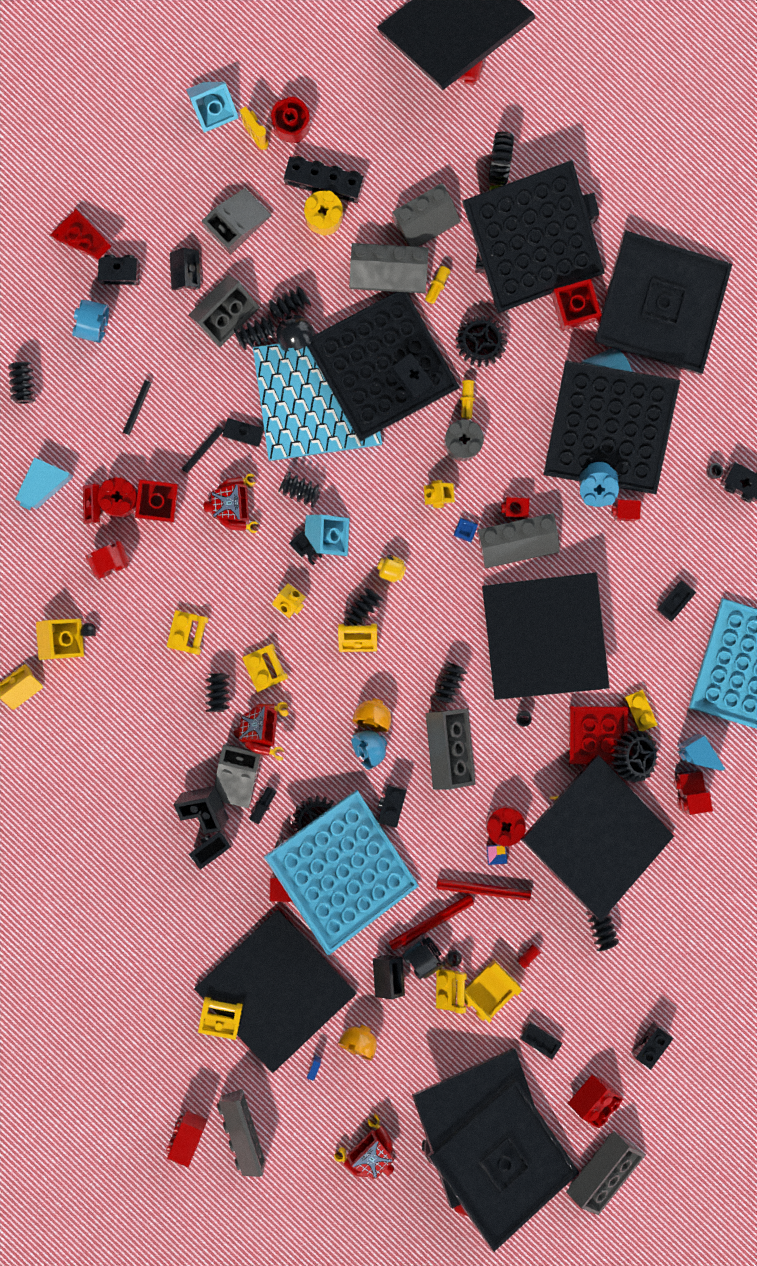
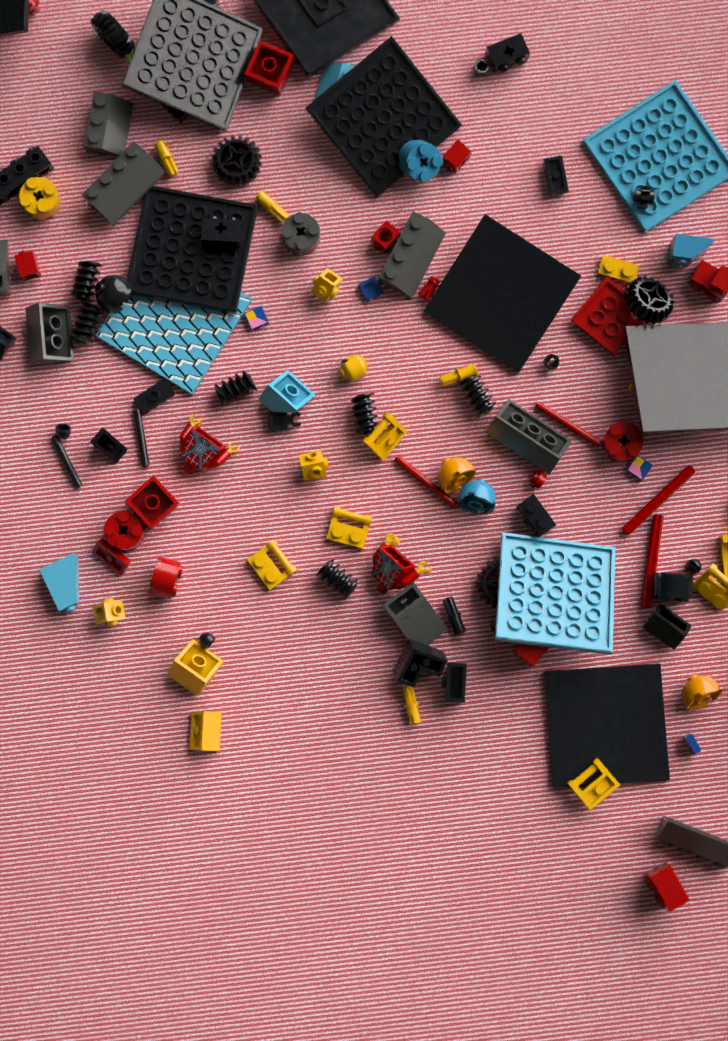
camera: 50 degrees left, 5 degrees down
none -> red brick [14,250,41,281]
none -> black hinge [55,424,71,440]
none -> black slope [90,427,128,464]
none -> yellow brick [92,598,125,627]
none -> tile [244,305,269,331]
none -> red bar [394,455,457,509]
none -> yellow axle [402,685,422,724]
none -> red pin [418,276,440,301]
none -> yellow axle [440,364,478,387]
none -> red plate [529,470,547,489]
none -> red bar [535,401,602,448]
none -> black gear [633,185,655,210]

